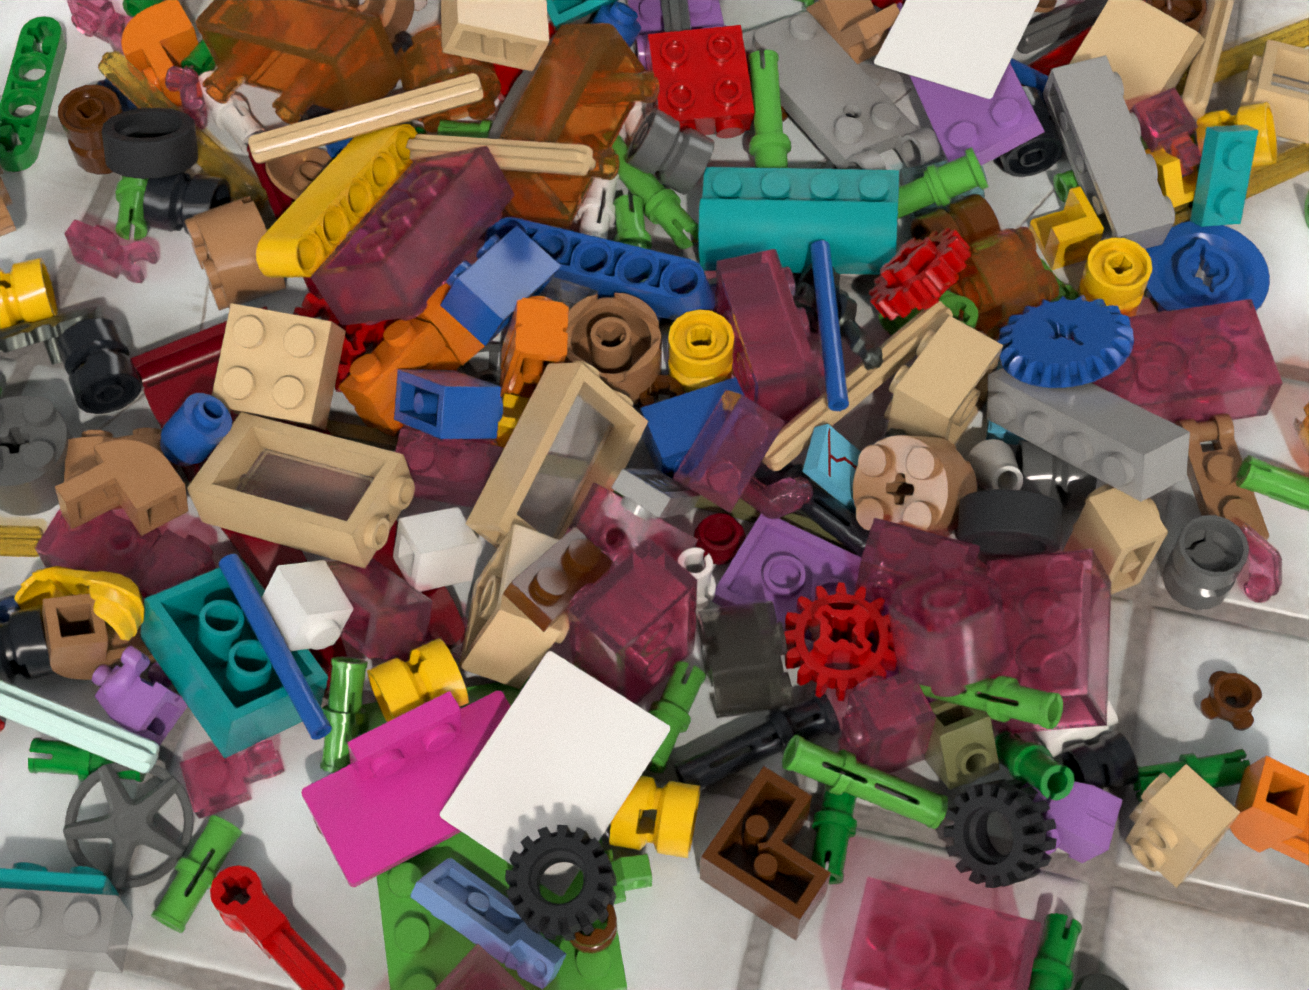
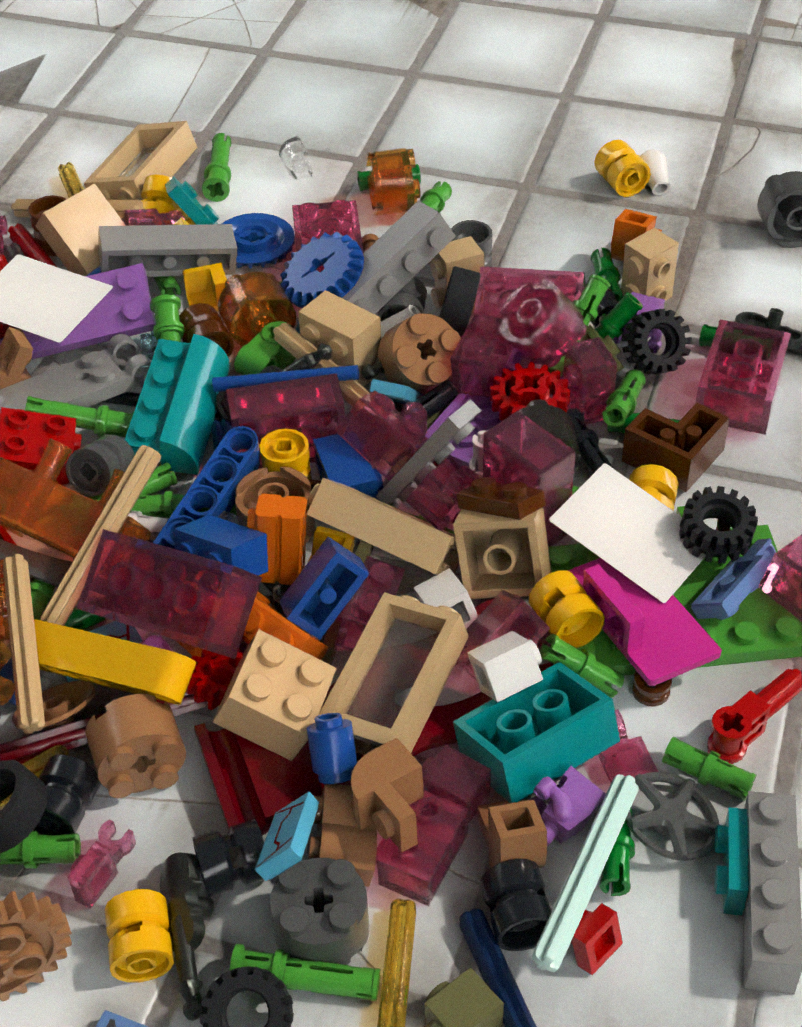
camera: 85 degrees left, 15 degrees down
yellow piece [14,566,144,641] -> none
blue piece [218,554,332,740] -> none
red gear [869,227,971,321] -> none
yellow wheel [1077,238,1152,322] -> none
reddish brown plate [1200,671,1262,731] -> none
none -> medium azure tile [255,791,319,881]

